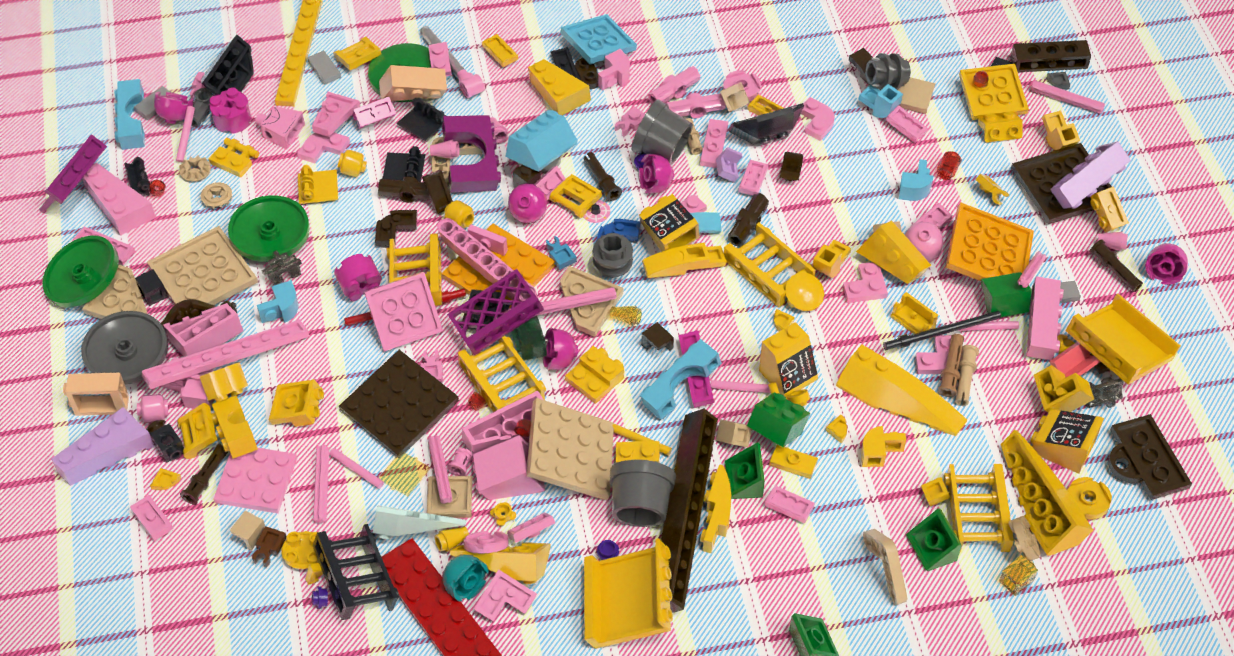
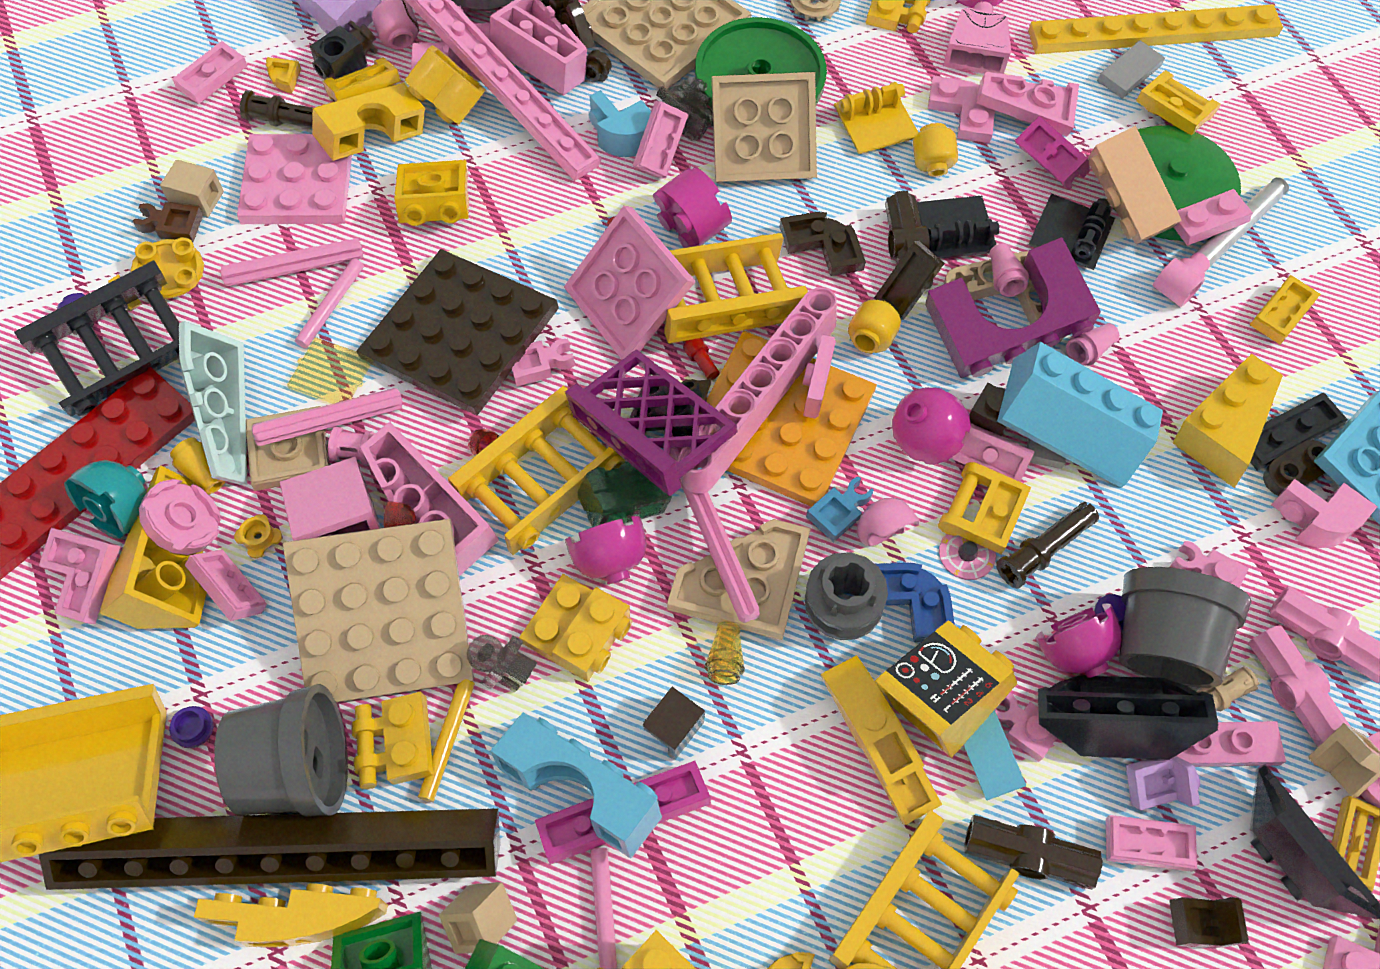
camera: 75 degrees right, 10 degrees up
none -> clear smoke hips [467,635,537,692]
none -> bright pink plate [633,101,689,179]
none -> tan plate [711,72,817,182]
none -> bright pink hair [857,498,920,546]
none -> black wedge [1038,675,1218,760]

